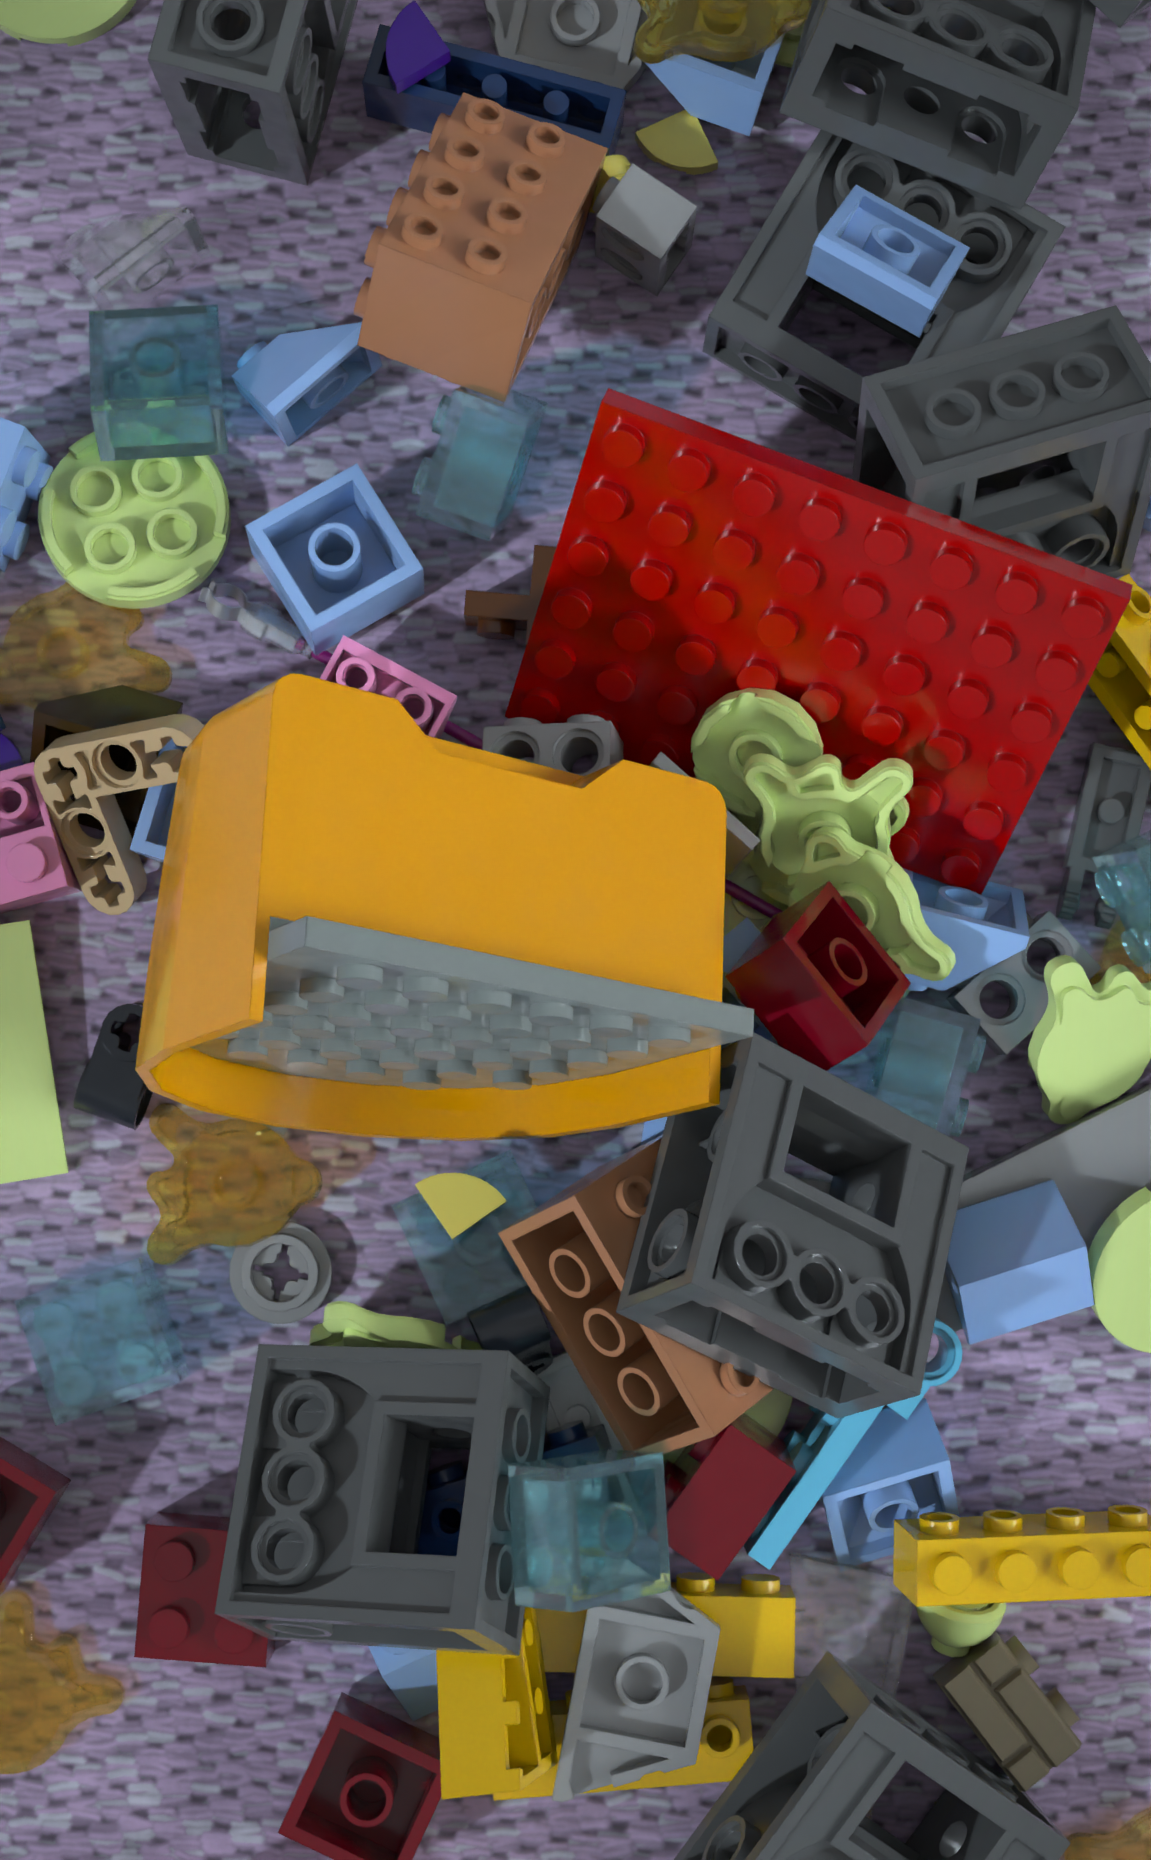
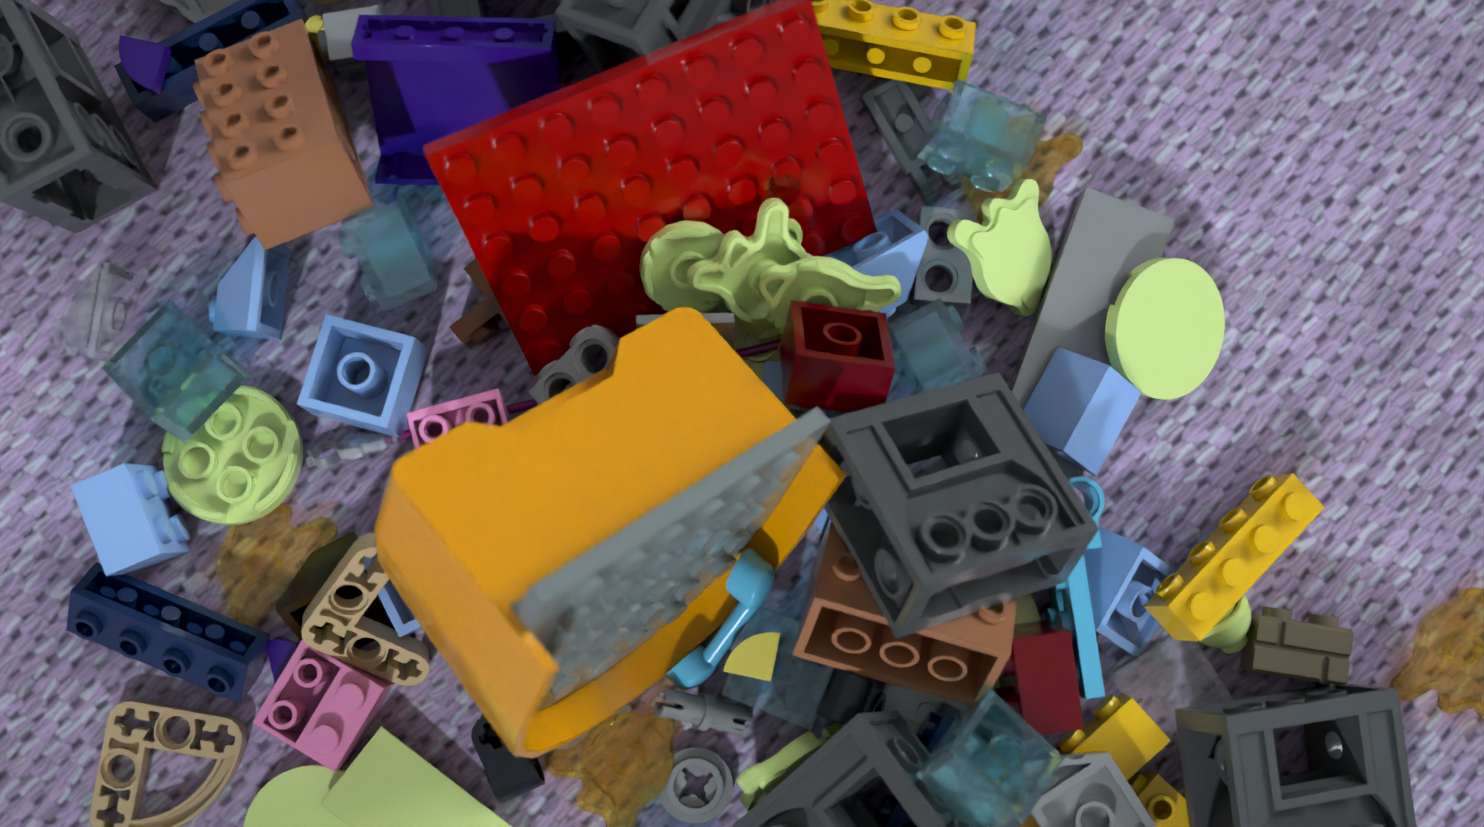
camera: 45 degrees left, 0 degrees up
none -> dark purple panel [351,15,561,186]
none -> light grey pin [654,686,753,737]
none -> medium azure piece [665,548,775,691]

